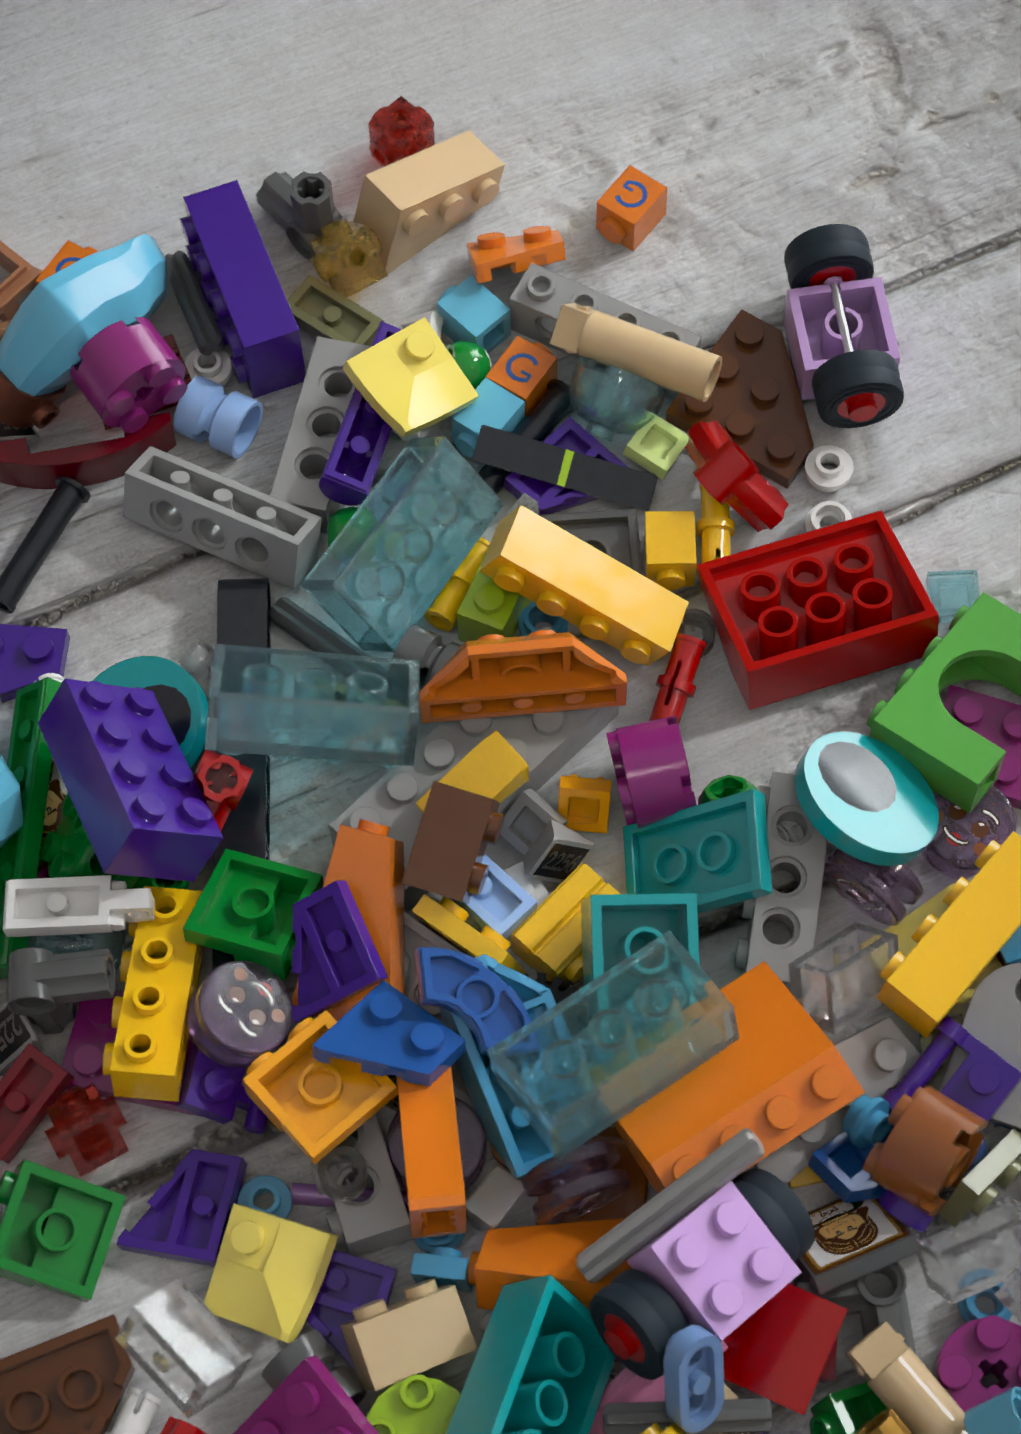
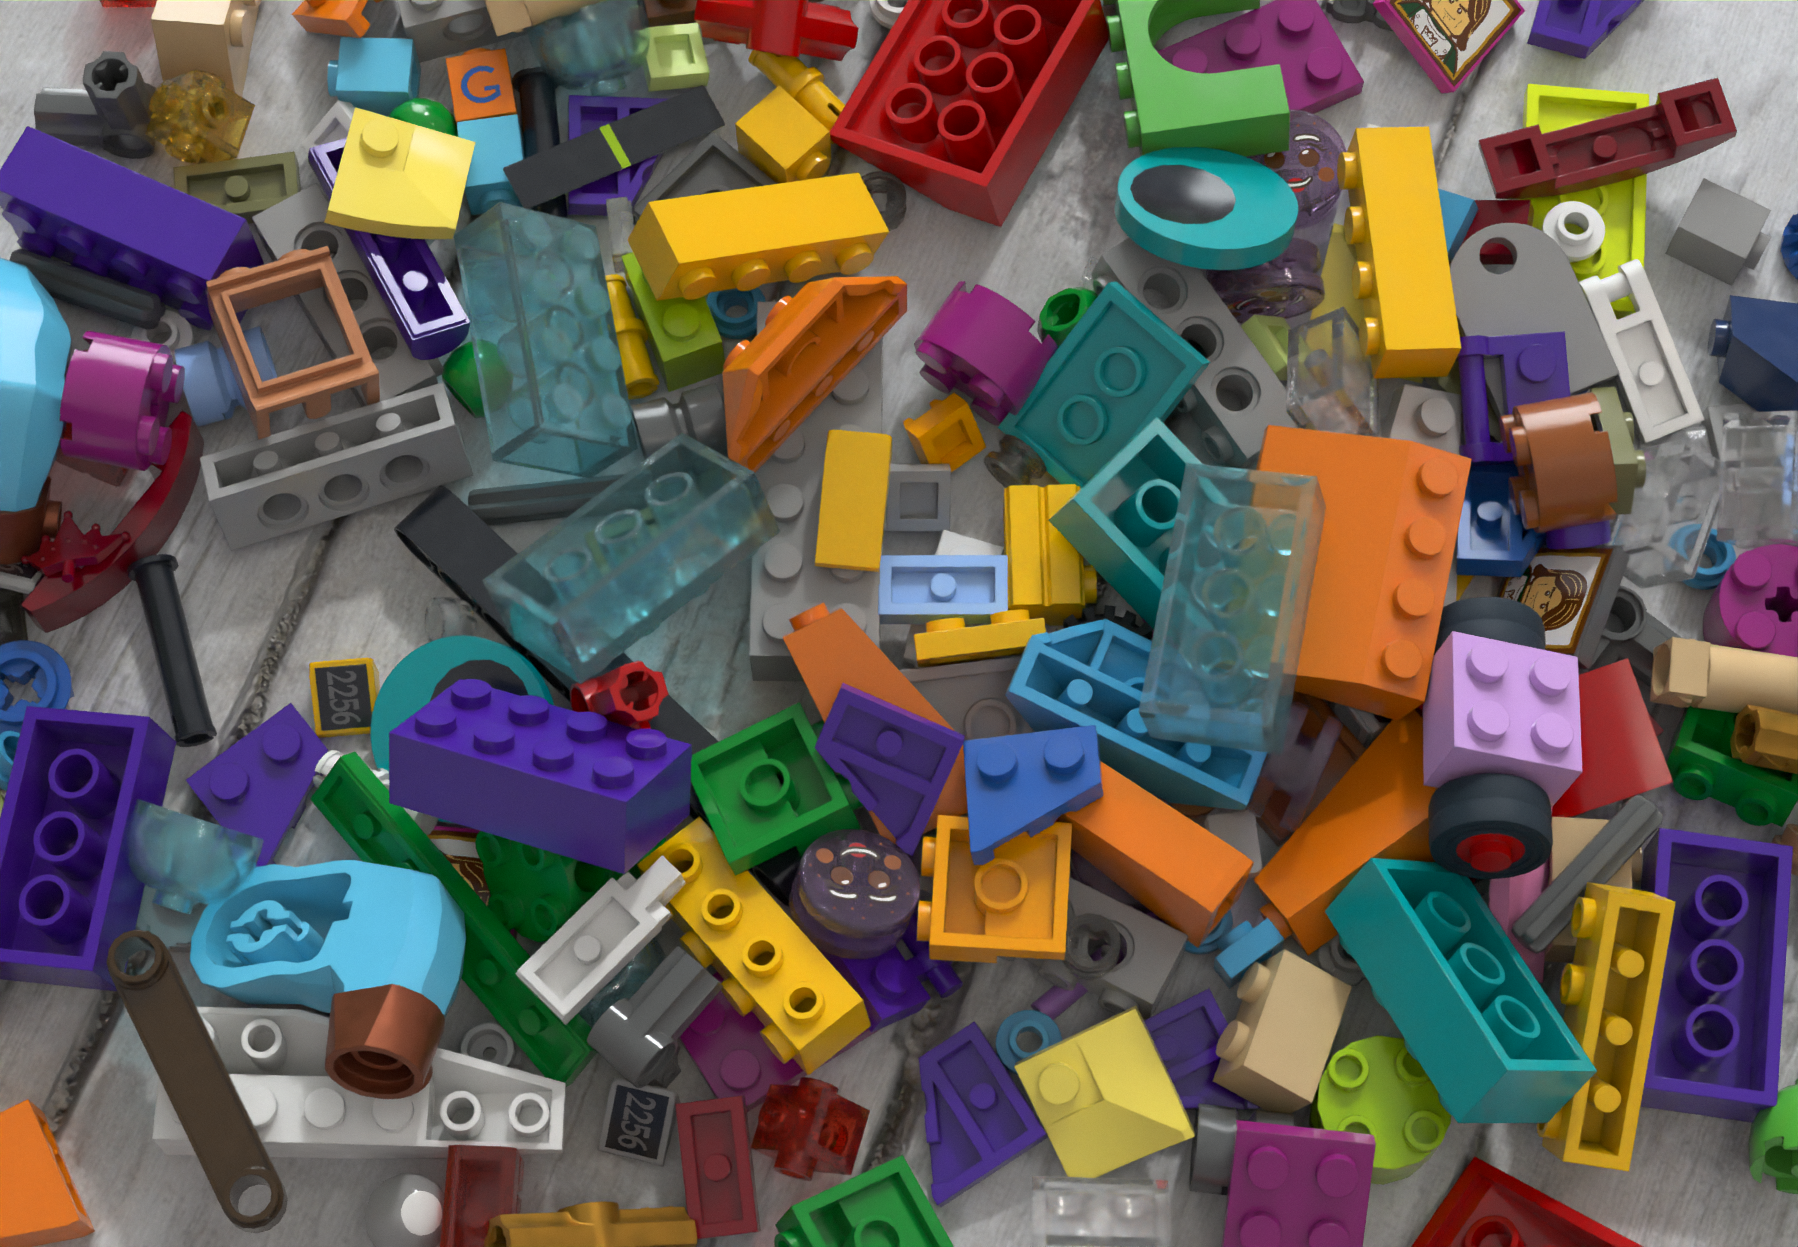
camera: 45 degrees left, 5 degrees up
reddish brown brick [401,781,504,904] -> none
blue tile [415,947,537,1054] -> none
slope [523,819,595,883] -> none
light grey axle [576,1128,764,1283] -> none
red pin [649,633,707,724] -> none
medium blue plate [664,1325,724,1433] -> none
dark azure plate [842,1095,891,1149] -> none
none -> dark red piece [21,511,130,583]
none -> nougat window [206,246,380,439]
none -> slope [309,658,380,738]
none -> clear smoke bush [984,434,1047,488]
none -> yellowish green plate [1241,314,1315,381]

